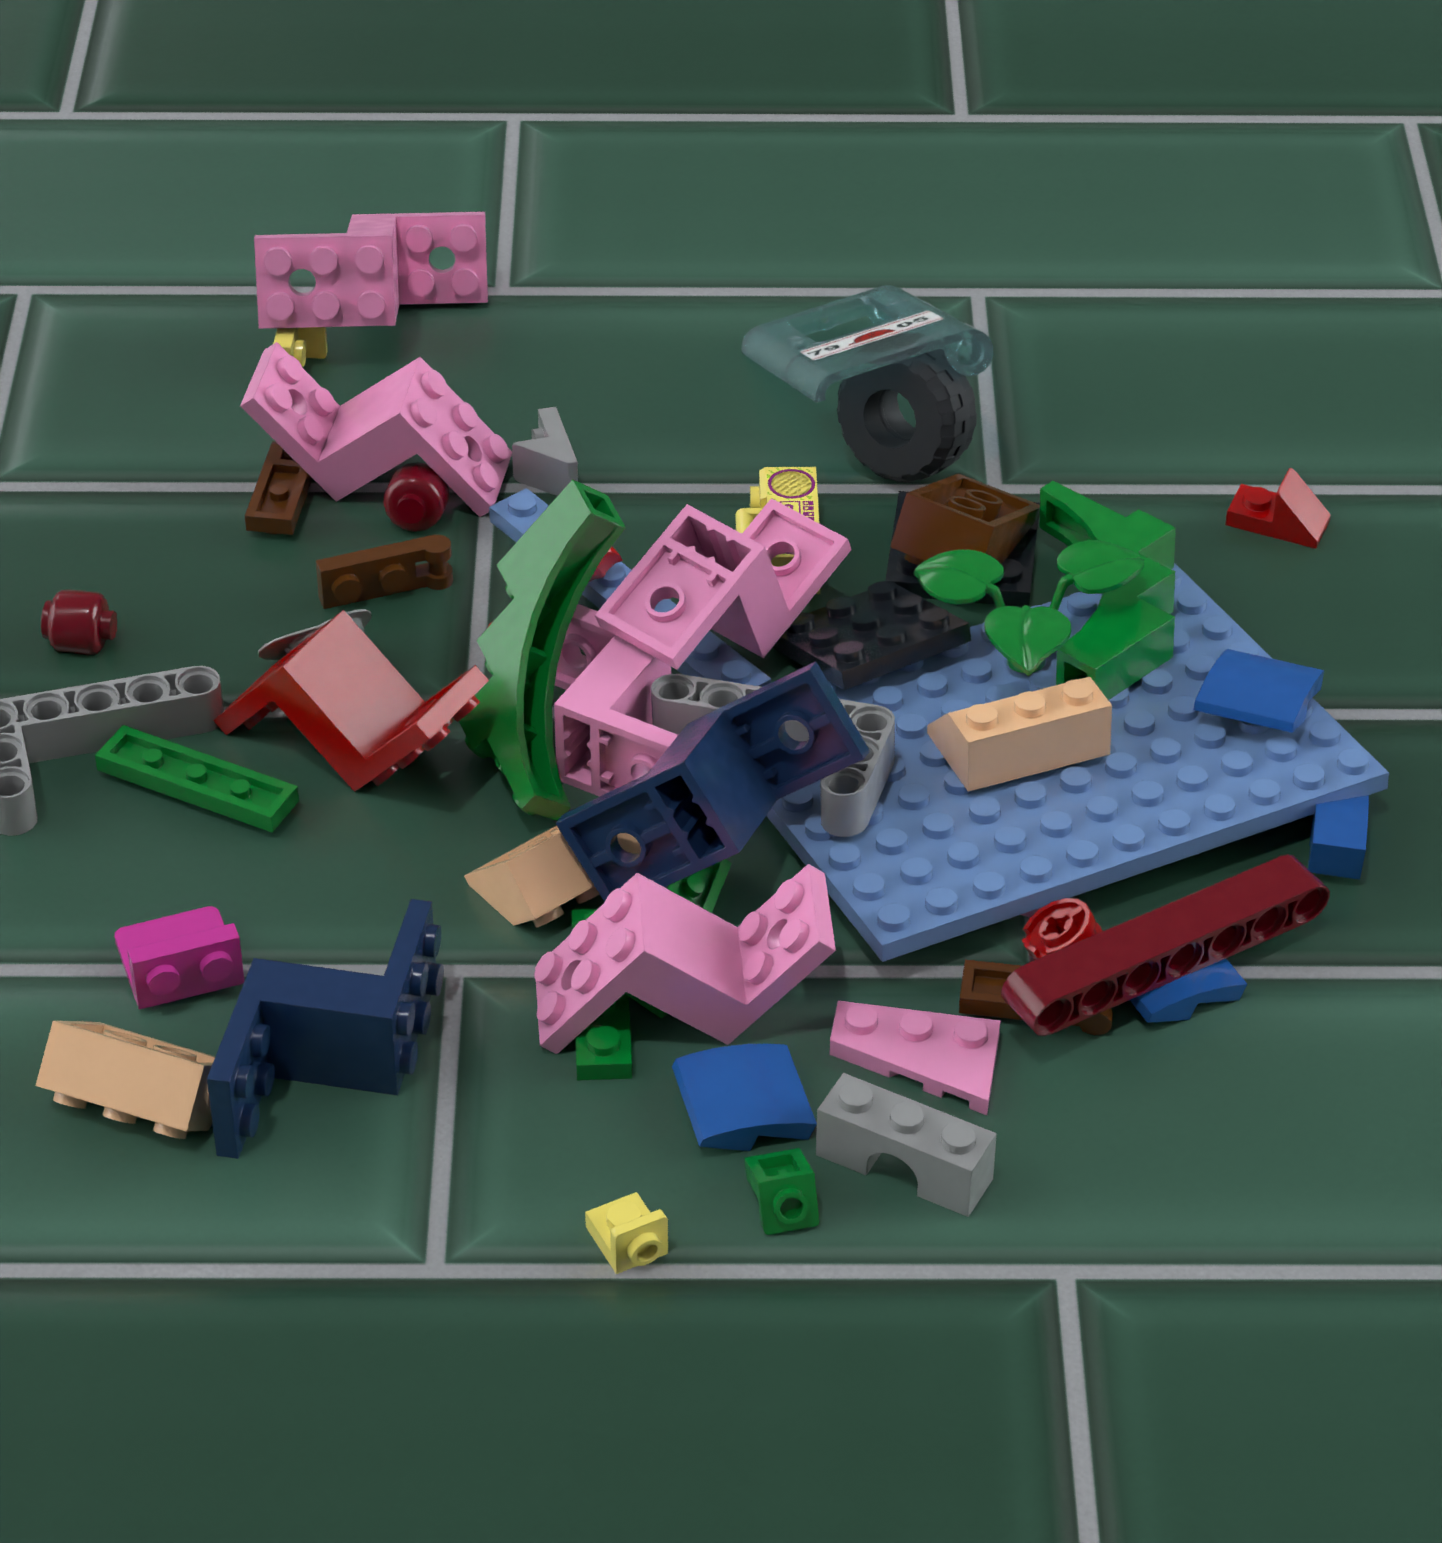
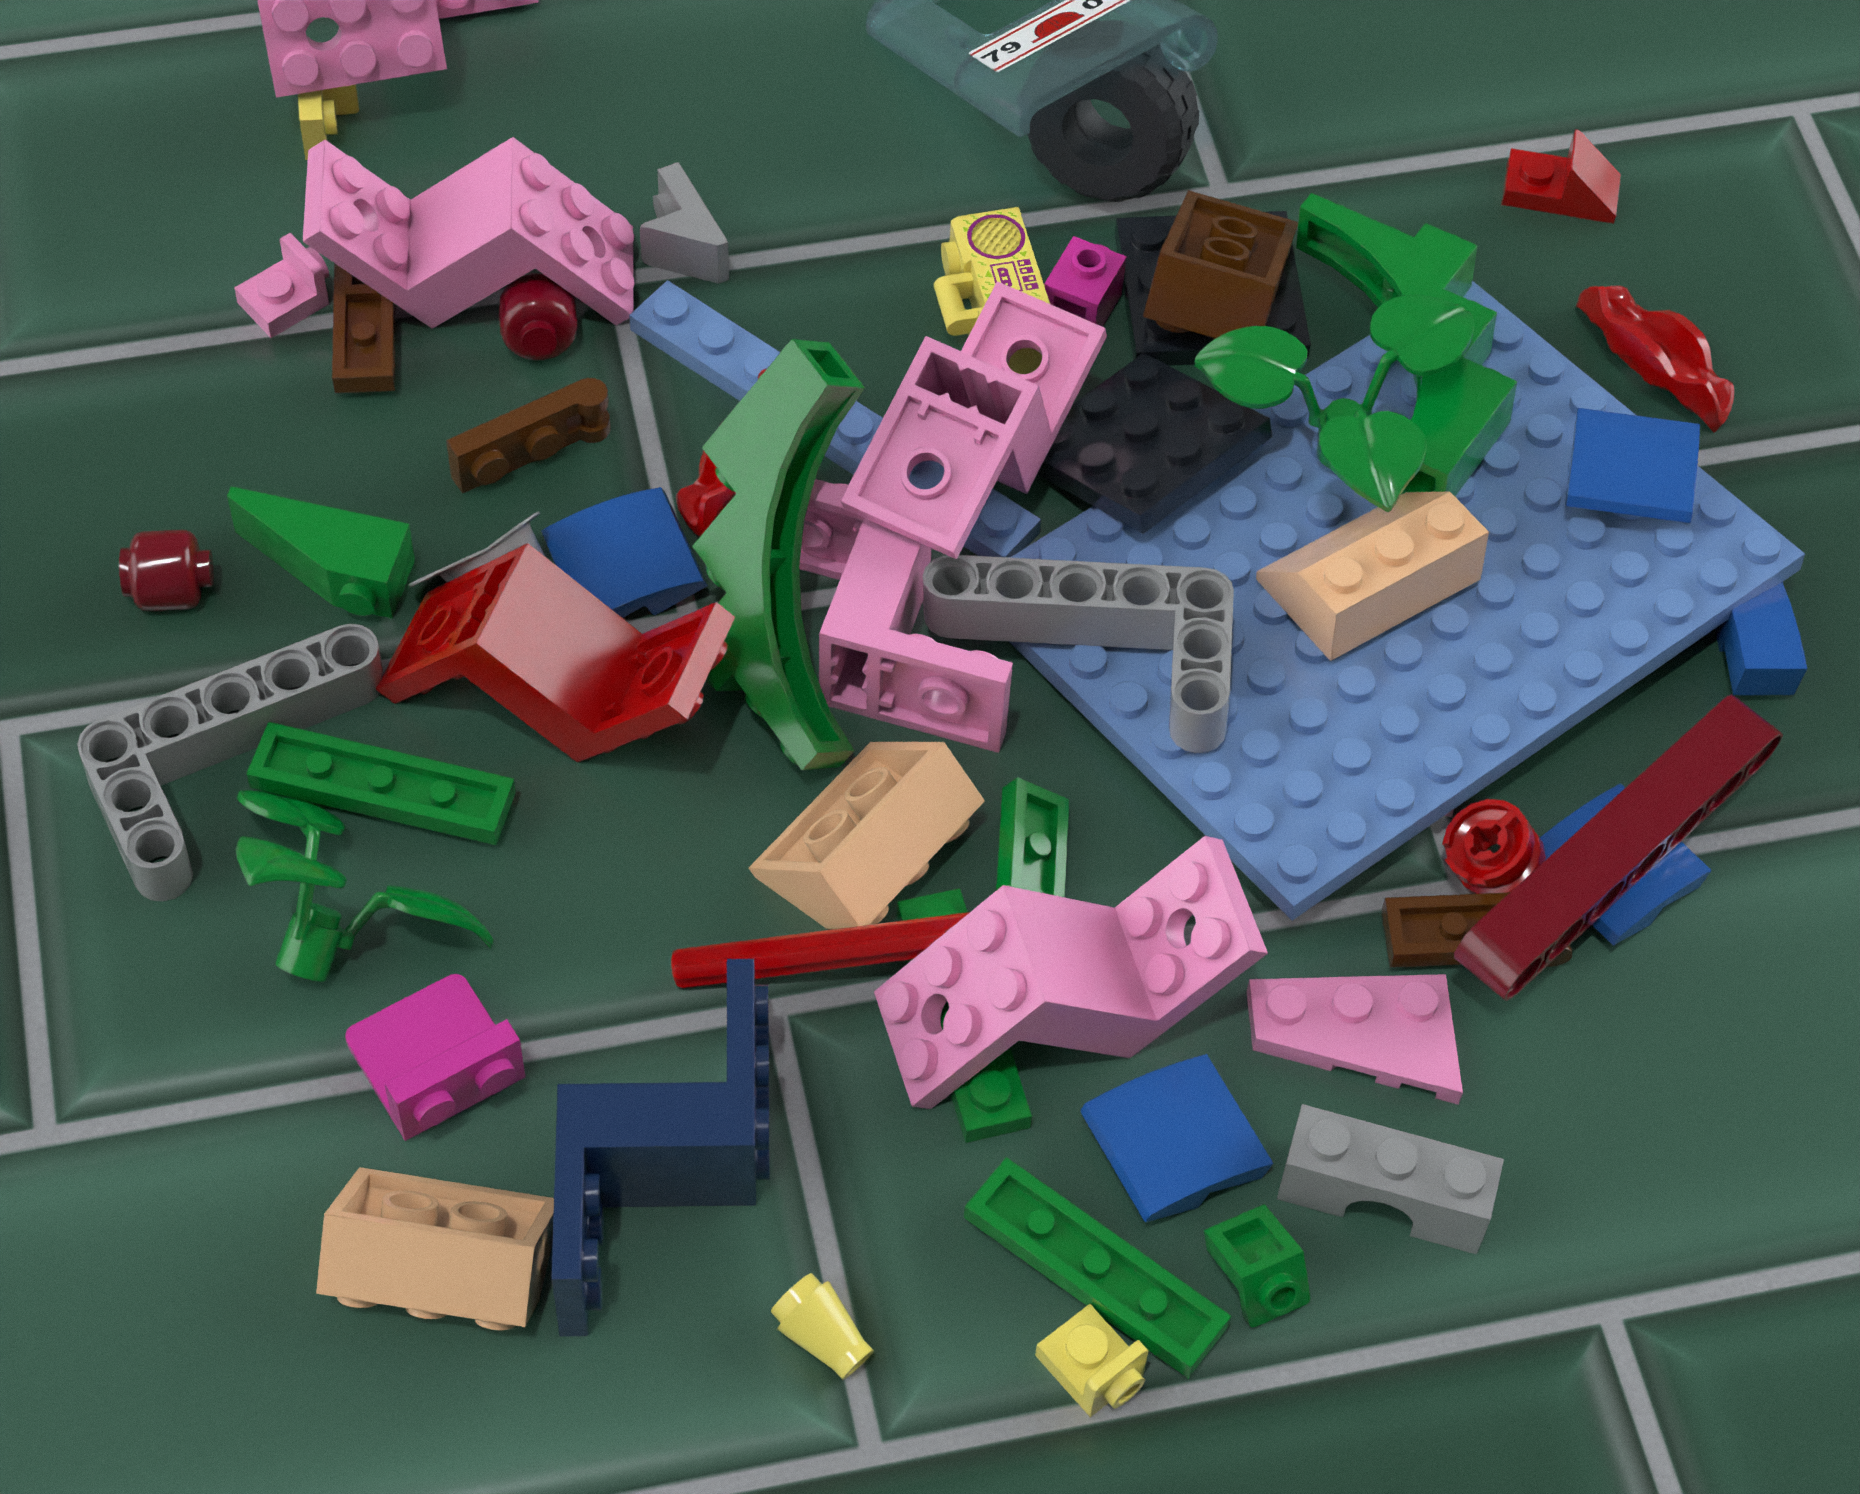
camera: 15 degrees left, 15 degrees up
dark blue bracket [555,661,870,902] -> none
none -> green slope [227,486,415,619]
none -> bright pink bracket [234,233,329,338]
none -> green plant [236,790,494,982]
none -> blue slope [541,487,708,618]
none -> red axle [671,912,970,988]
none -> light yellow cone [771,1273,874,1380]
none -> green plate [964,1157,1231,1378]
none -> dark pink brick [1044,236,1127,327]
none -> red piece [1576,286,1734,433]

